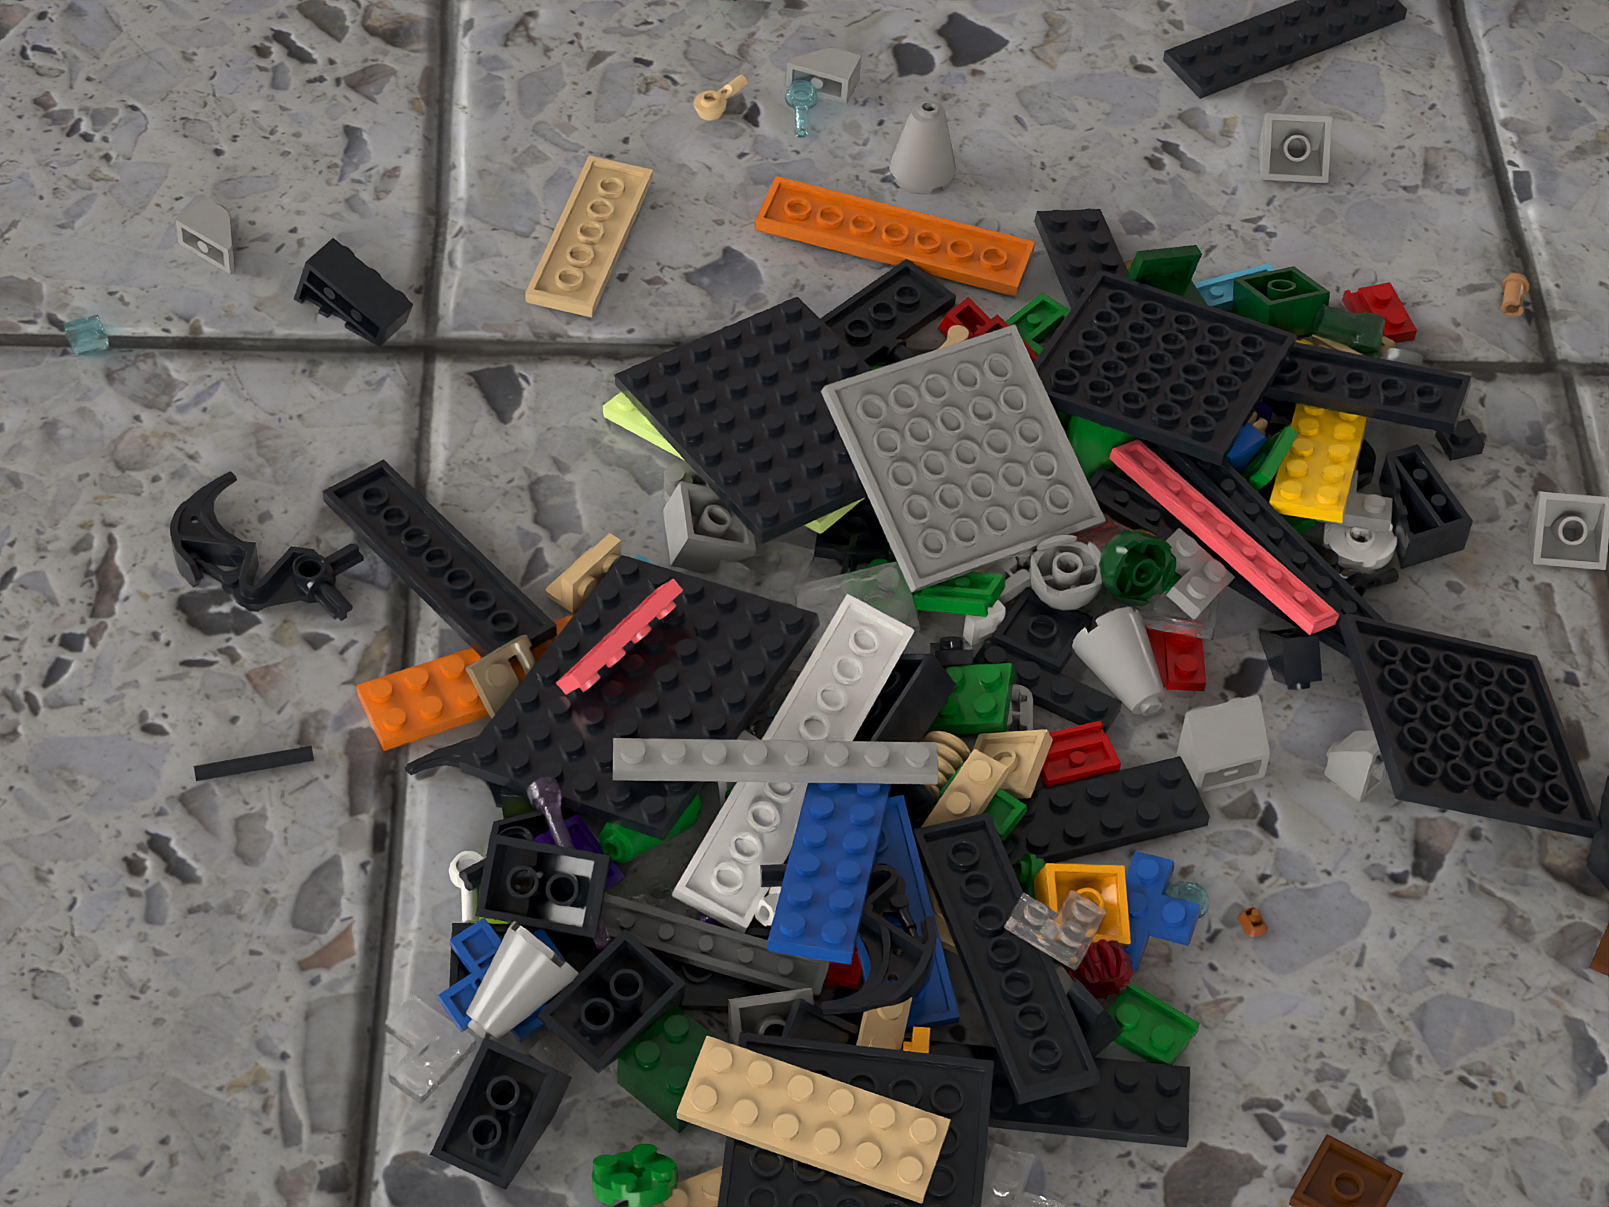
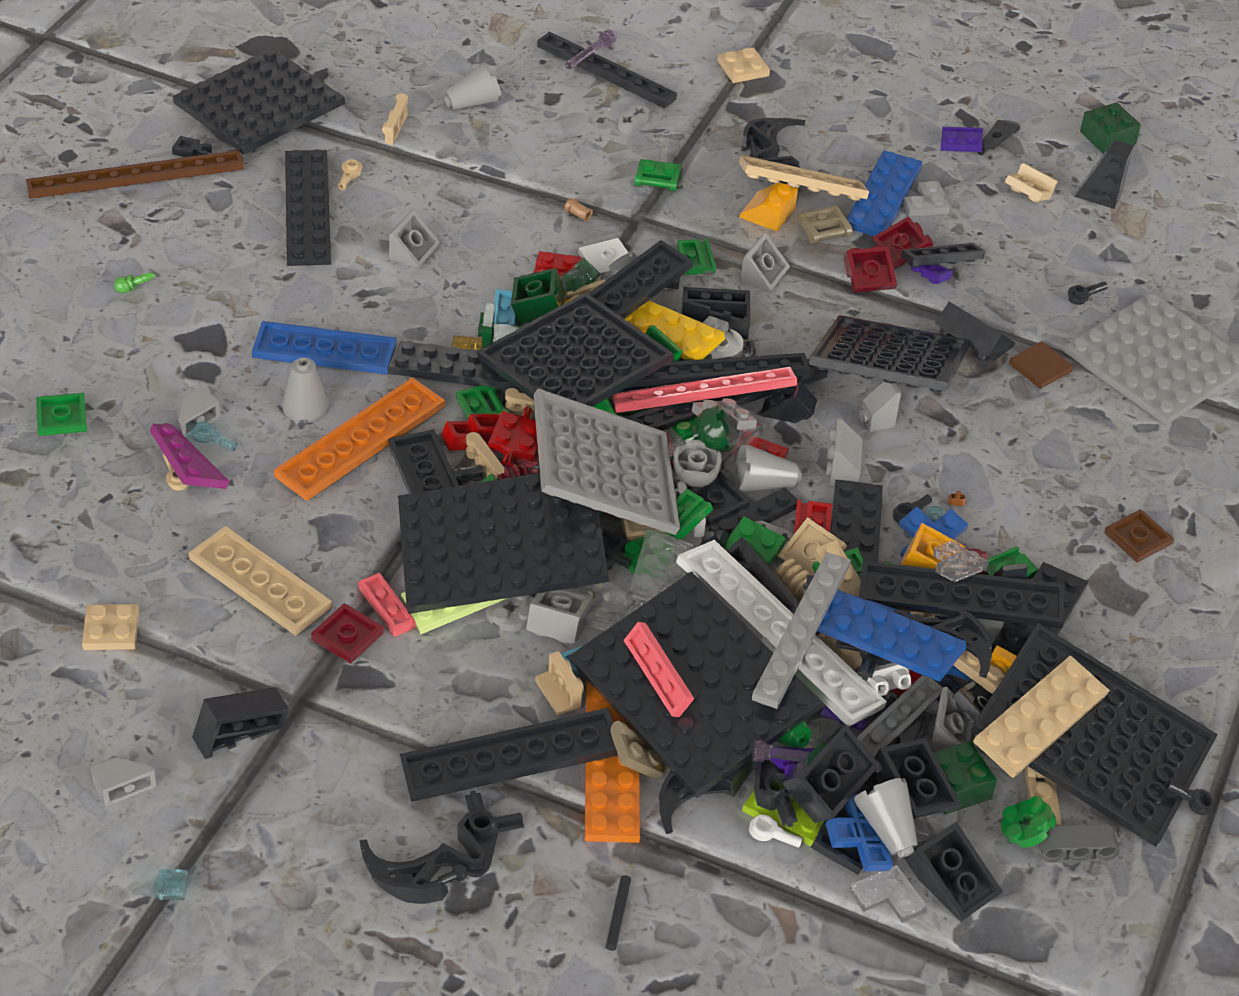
camera: 65 degrees left, 5 degrees down
none -> tan plate [82,604,139,650]
none -> magenta wing [150,423,229,489]
none -> blue plate [252,321,397,375]
none -> dark red plate [311,603,384,664]
none -> tan plate [337,159,363,190]
none -> coral tile [358,573,416,637]
none -> tan plate [382,93,408,145]
none -> white plate [578,238,630,278]
none -> green plate [677,238,716,275]
none -> black plate [892,494,932,523]

